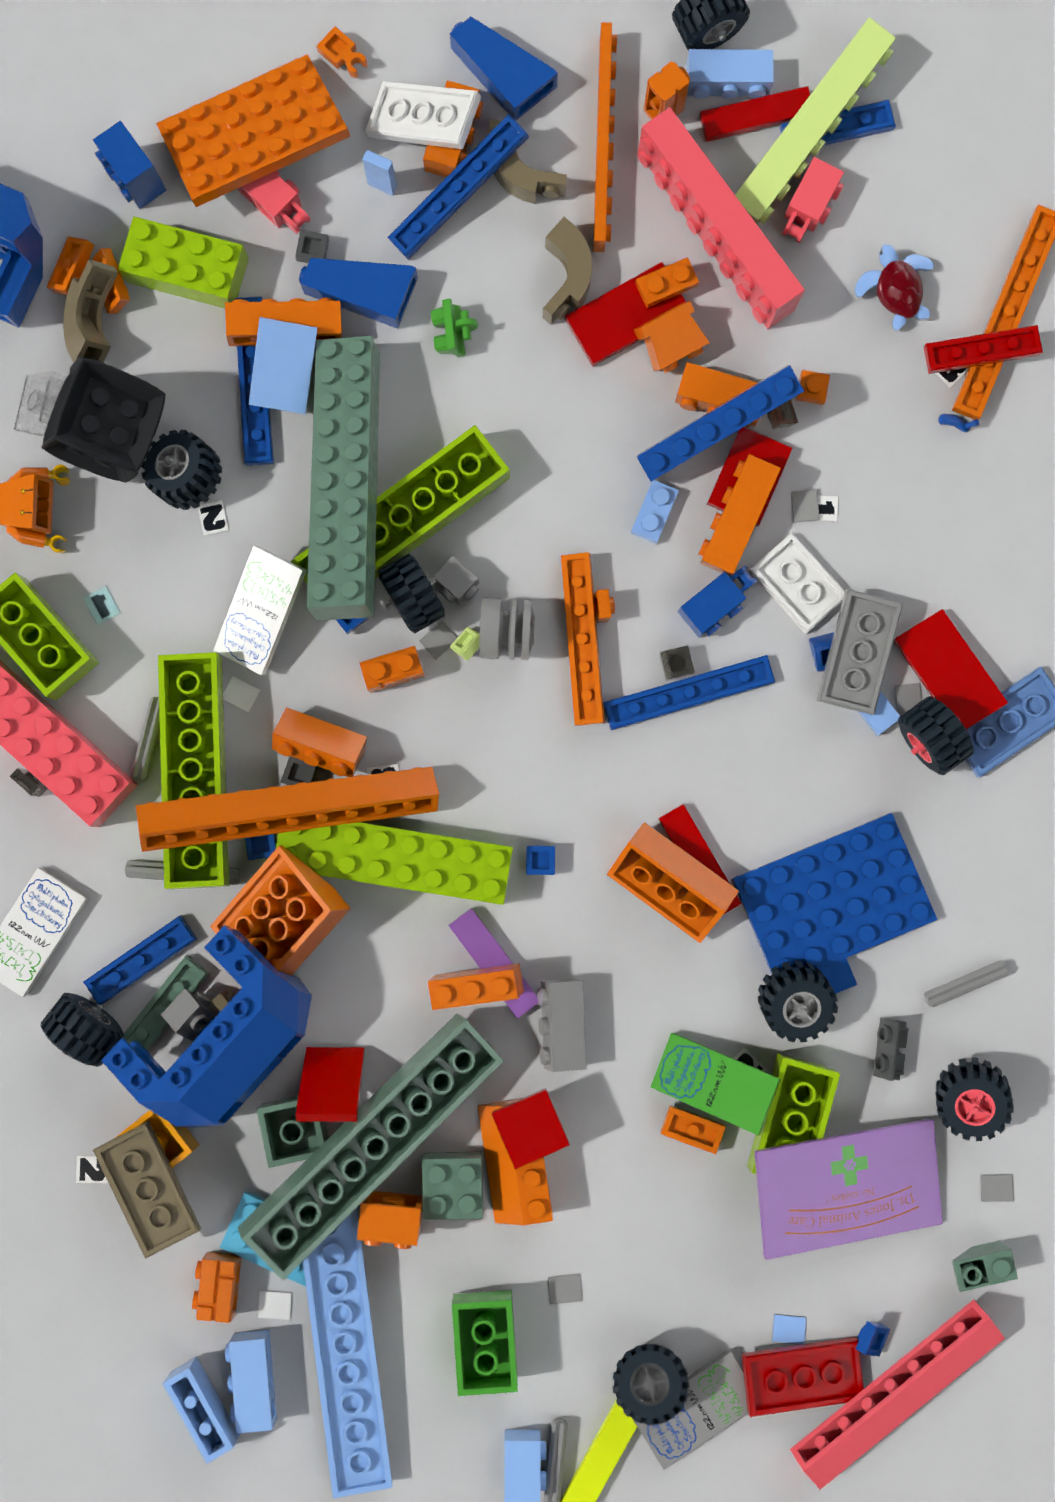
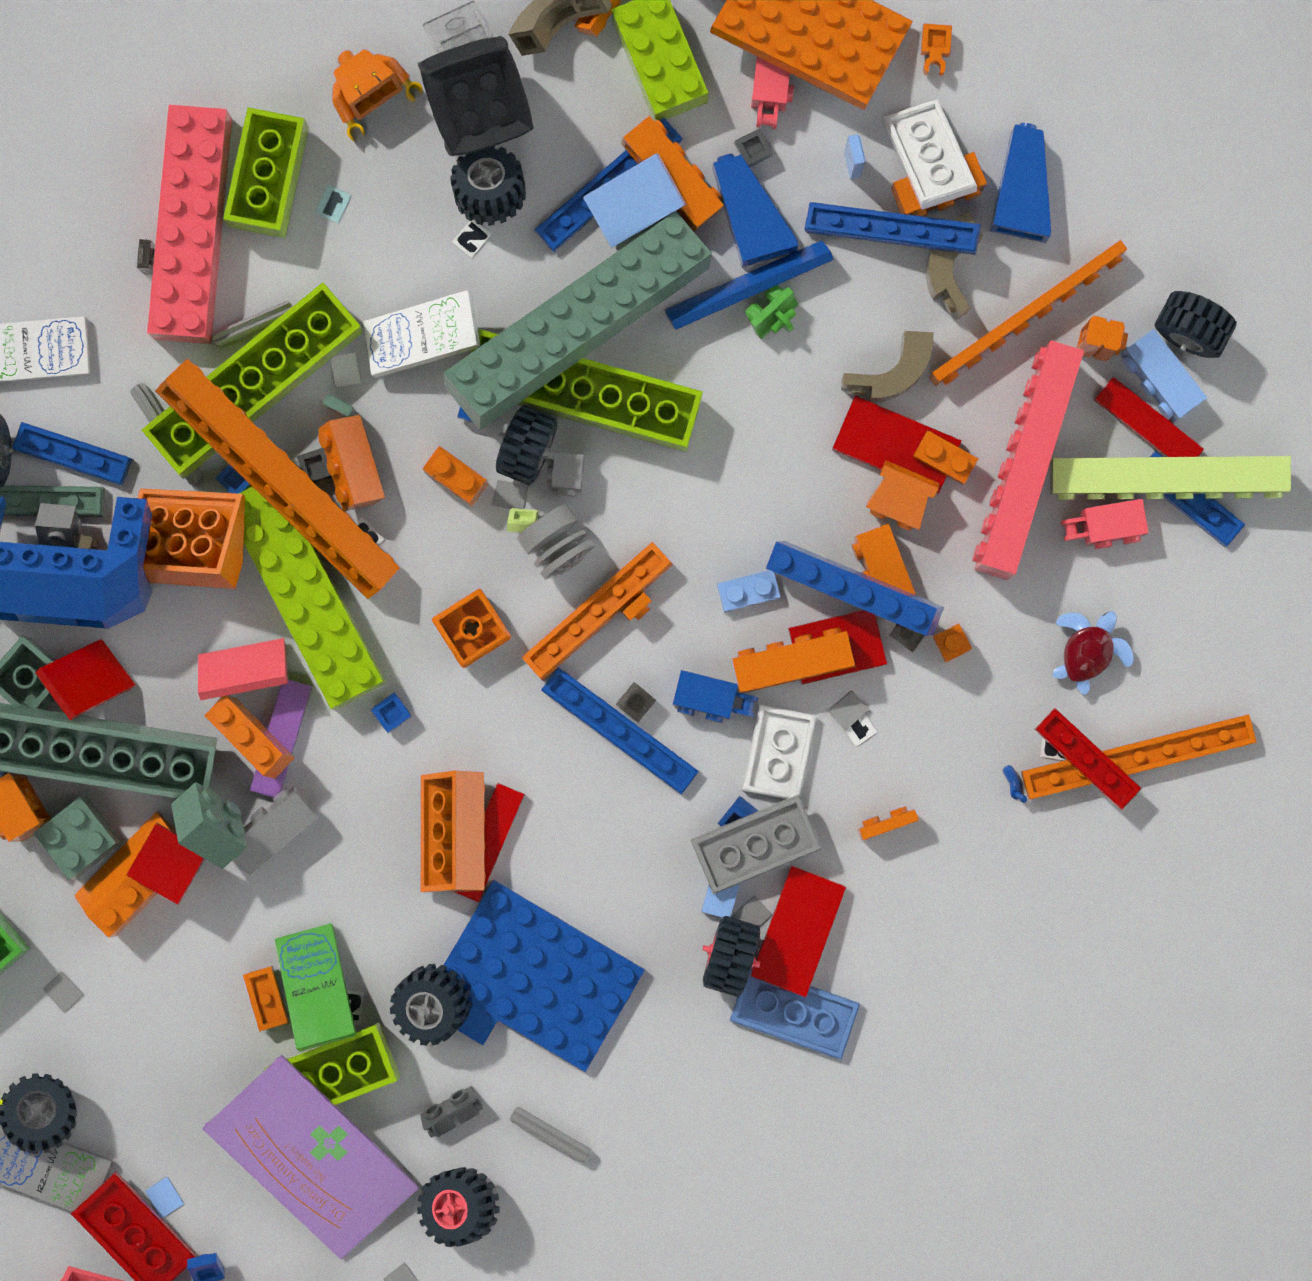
camera: 55 degrees right, 0 degrees up
none -> sand green brick [171,782,247,869]
none -> coral tile [198,638,288,701]
none -> sand green tile [322,394,356,418]
none -> orange brick [432,589,511,668]
none -> blue tile [664,240,833,330]
none -> orange plate [857,806,919,840]

